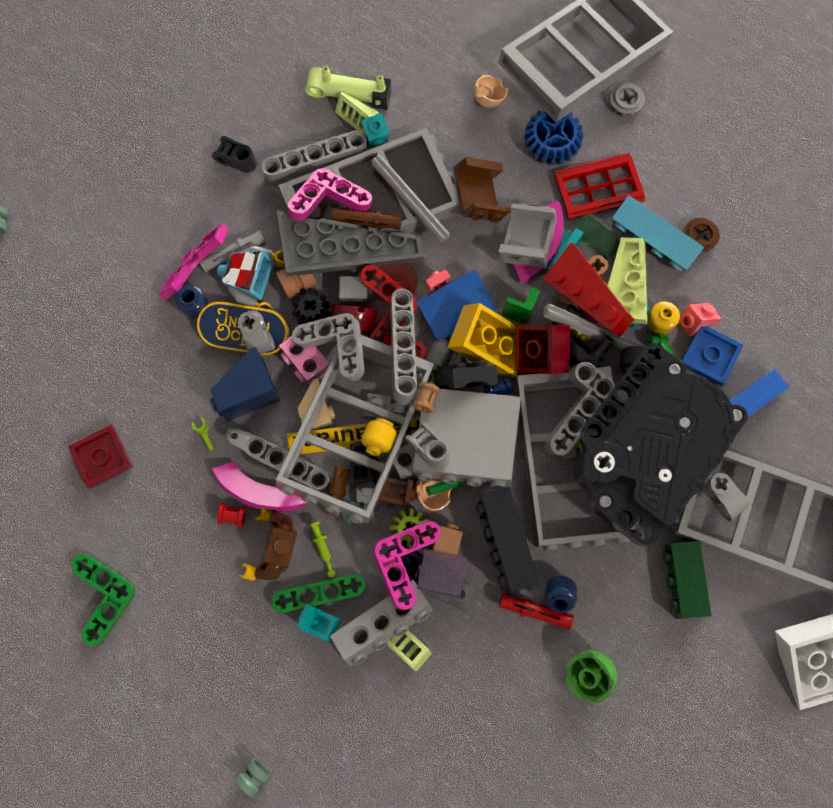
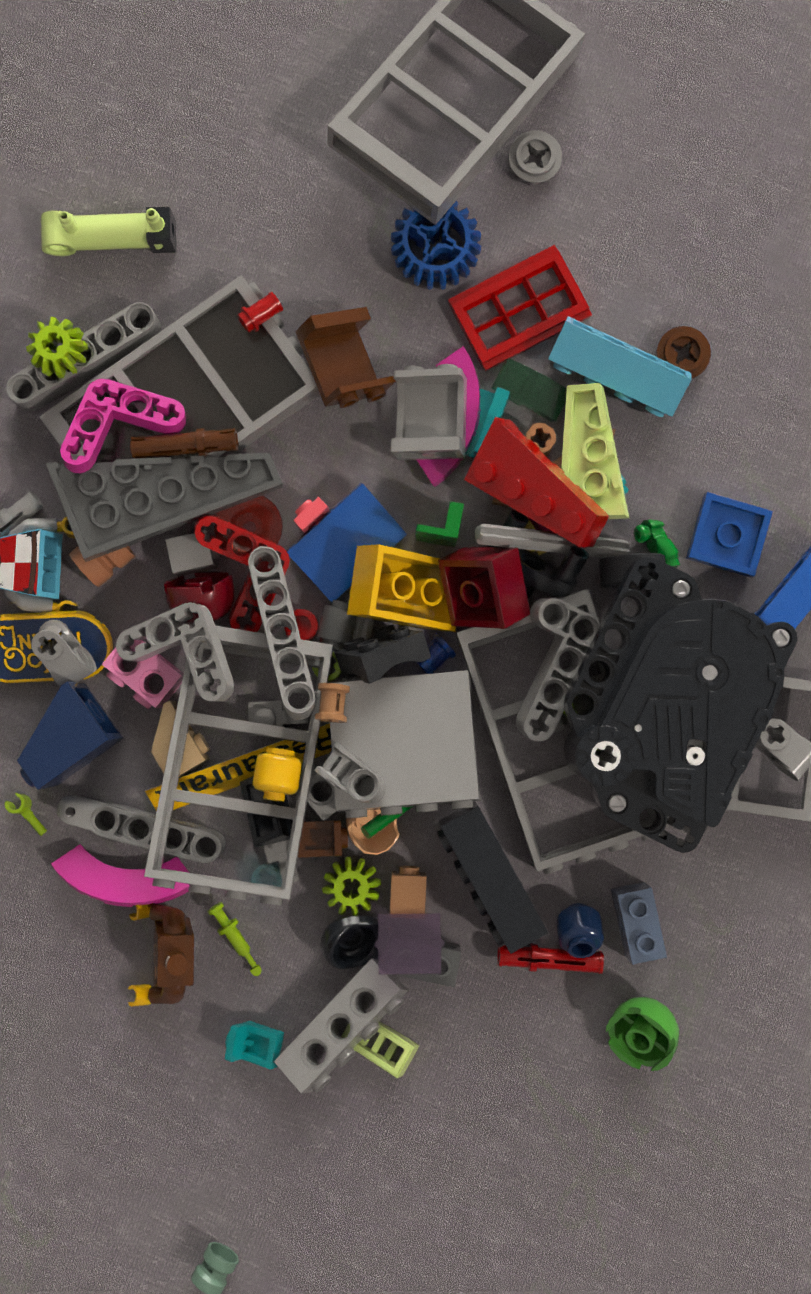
camera: 15 degrees left, 10 degrees up
red bush [217,503,246,528] -> none
green beam [272,574,366,613] -> none
black gear [292,289,331,324] -> none
dark orange pin [325,467,349,517] -> none
yellowish green slope [335,92,379,135] -> none
teal bracket [362,113,390,148] -> none
light grey axle [372,155,449,243] -> none
dark pink beam [372,521,441,610] -> none
light nougat hair [473,75,508,108] -> none
yellow head [647,302,680,334] -> none
dark green brick [663,541,712,619] -> none
coral bracket [679,303,722,336] -> none
none -> lime gear [26,316,88,379]
none -> red pin [237,292,283,333]
none -> sand blue brick [611,882,667,965]

